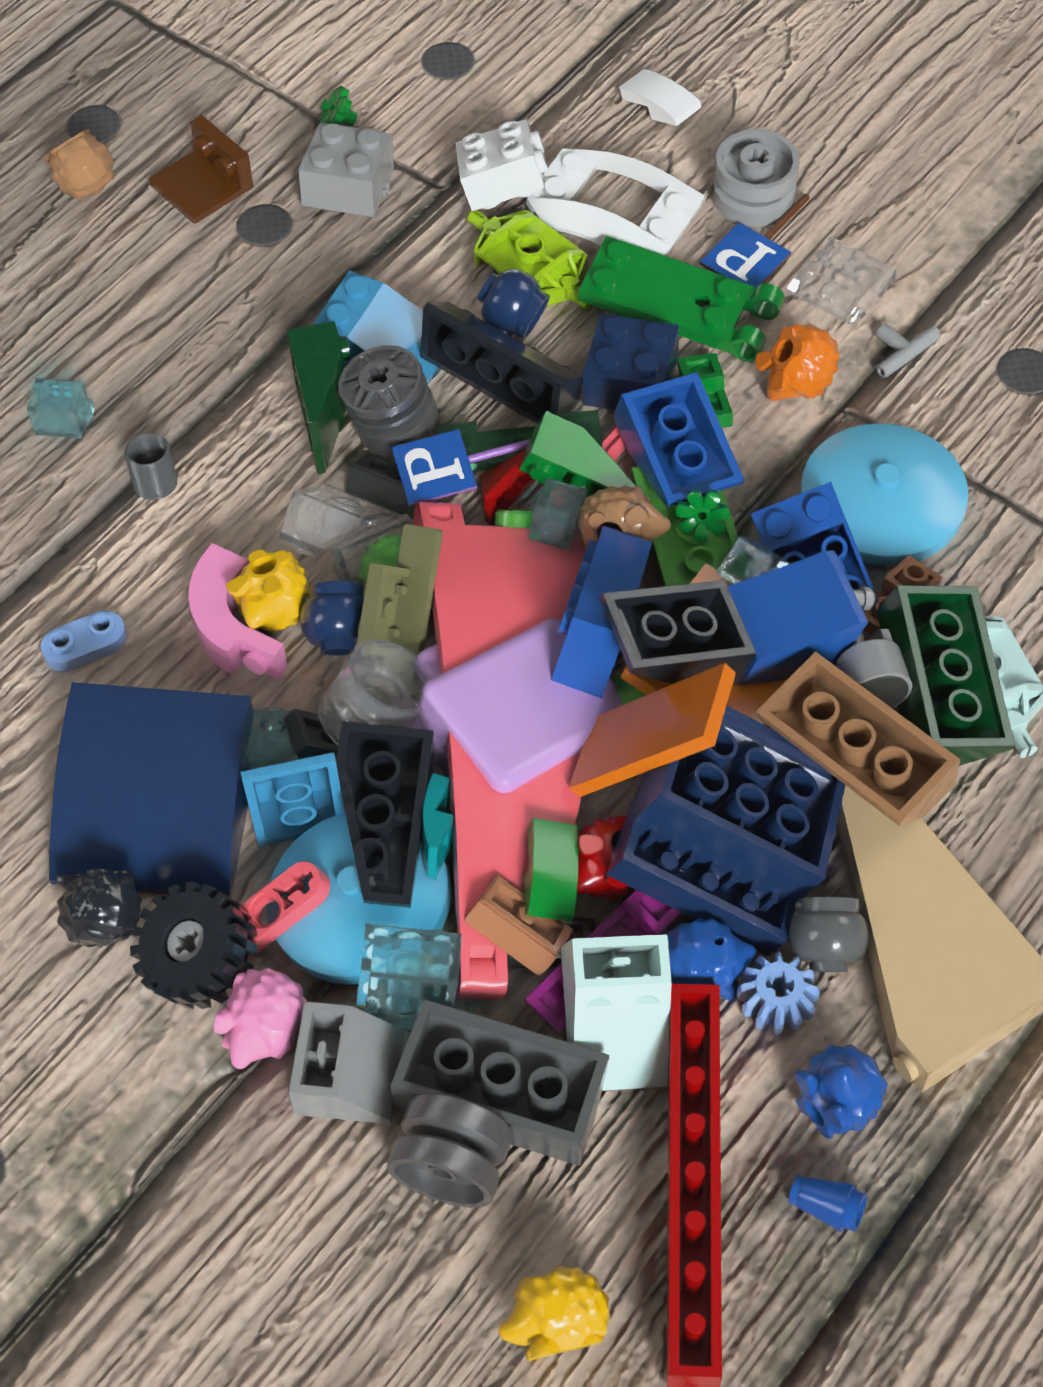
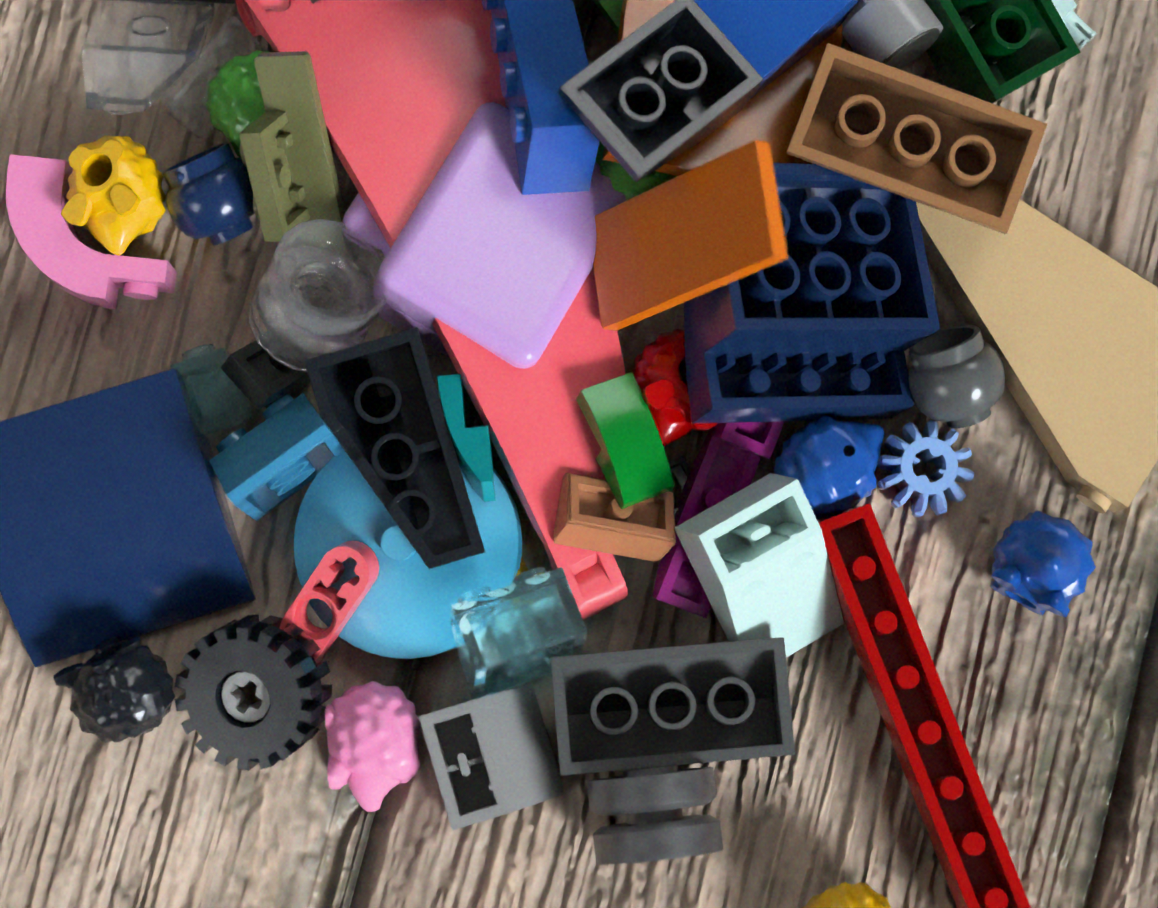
camera: 30 degrees left, 25 degrees up
blue cone [789,1175,867,1233] -> none

